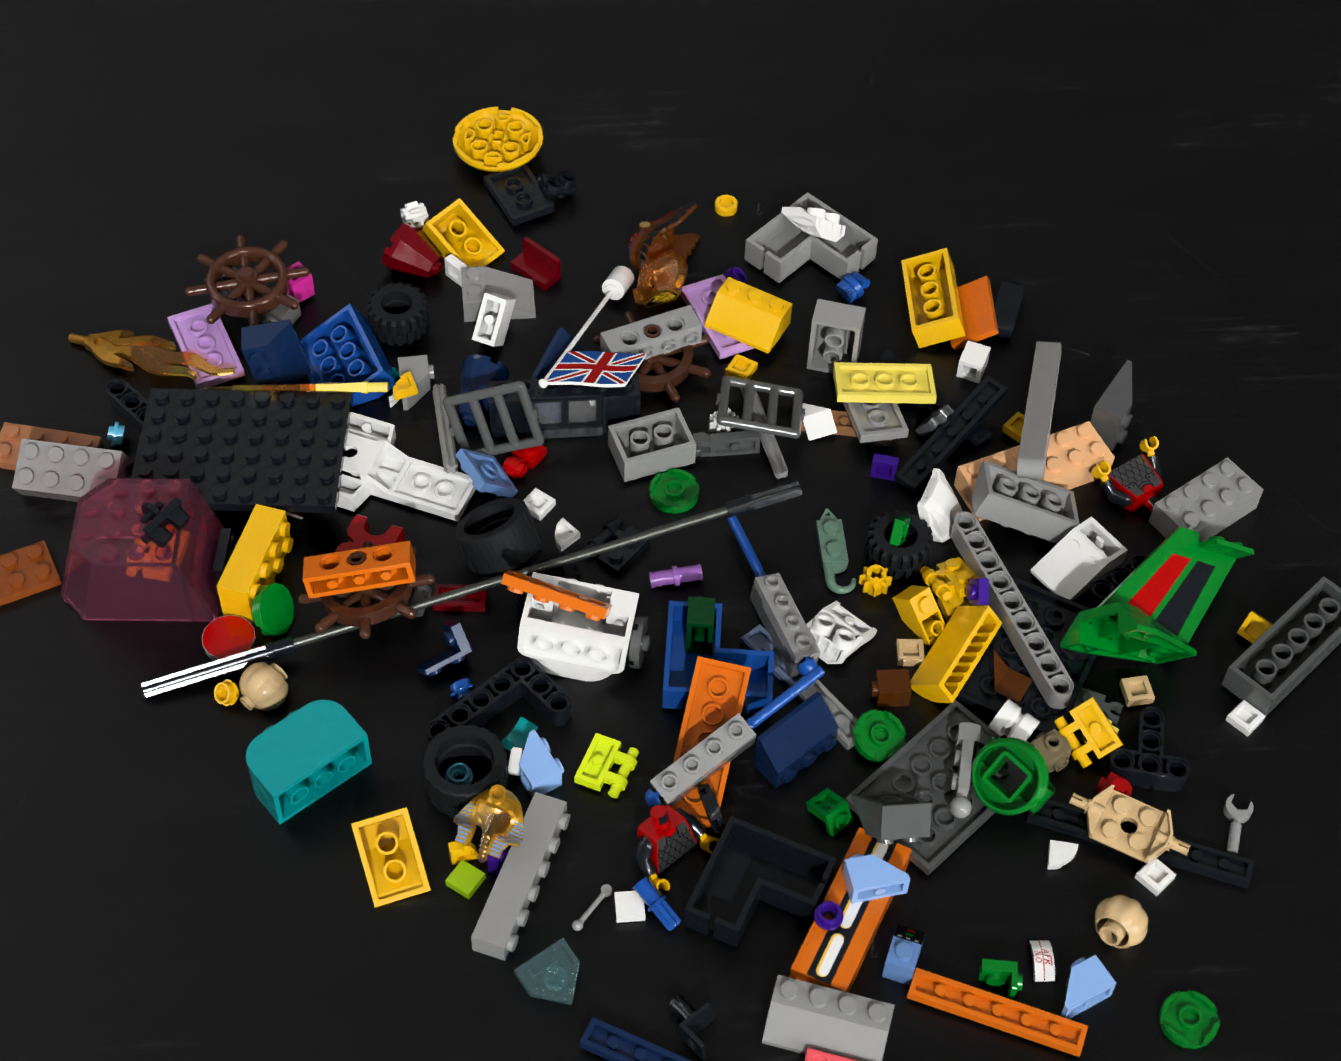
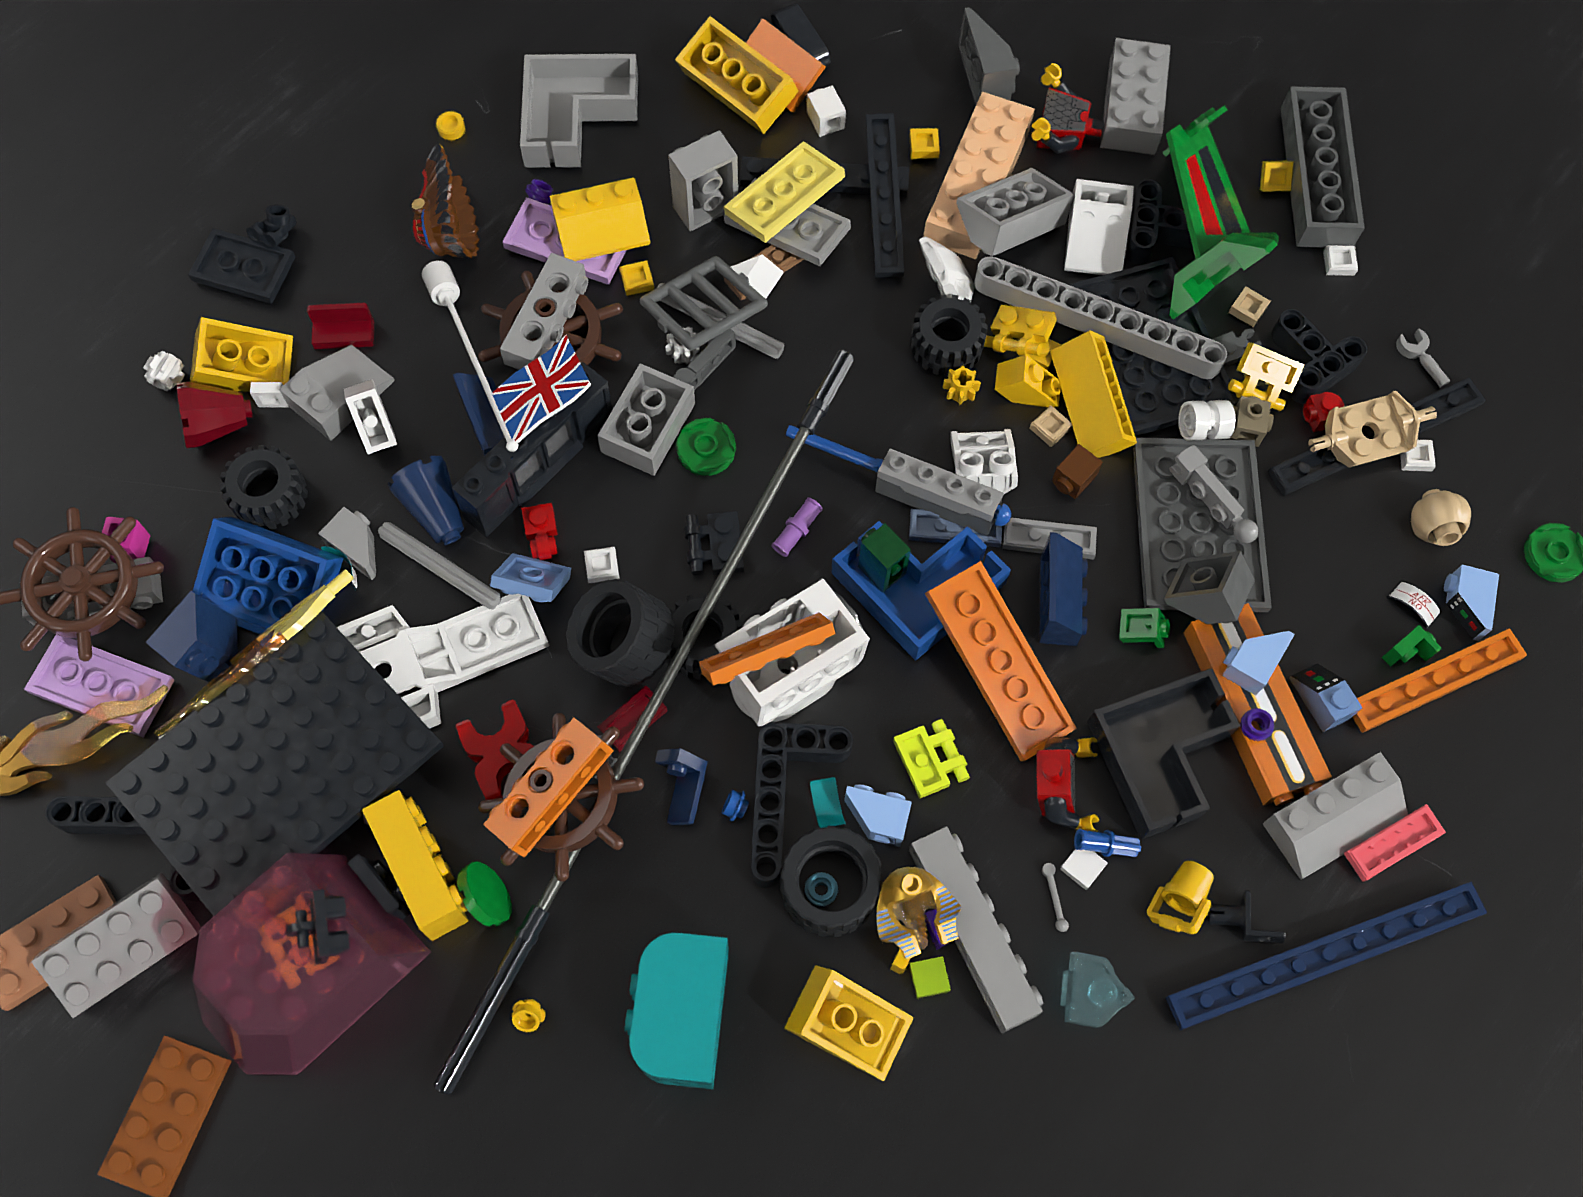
camera: 45 degrees left, 15 degrees up
medium azure plate [107,421,125,447] -> none
red tile [202,615,256,660] -> none
tan plant [239,662,288,711] -> none
yellow tile [393,371,418,401] -> none
dark grey bar [442,381,545,456] -> none
yellow brick [453,107,543,172] -> none
white tile [508,747,523,776] -> none
white tile [555,518,580,551] -> none
clear orange helmet [632,250,688,308] -> none
light grey piece [645,665,825,807] -> none
black tile [697,783,725,839] -> none
white slope [781,207,846,242] -> none
sand green plate [816,508,856,594] -> none
blue piece [836,272,870,303] -> none
green tile [852,709,906,763] -> none
dark purple plate [870,453,899,481] -> none
green tile [889,515,911,546] -> none
dark grey plate [915,404,954,438] -> none
dark purple plate [966,578,989,606] -> none
green piece [971,736,1056,815] -> none
reddish brown sticker [994,650,1033,703] -> none
light grey beam [1017,341,1061,479] -> none
white tile [1047,840,1078,870] -> none
none -> yellow piece [1147,861,1214,934]

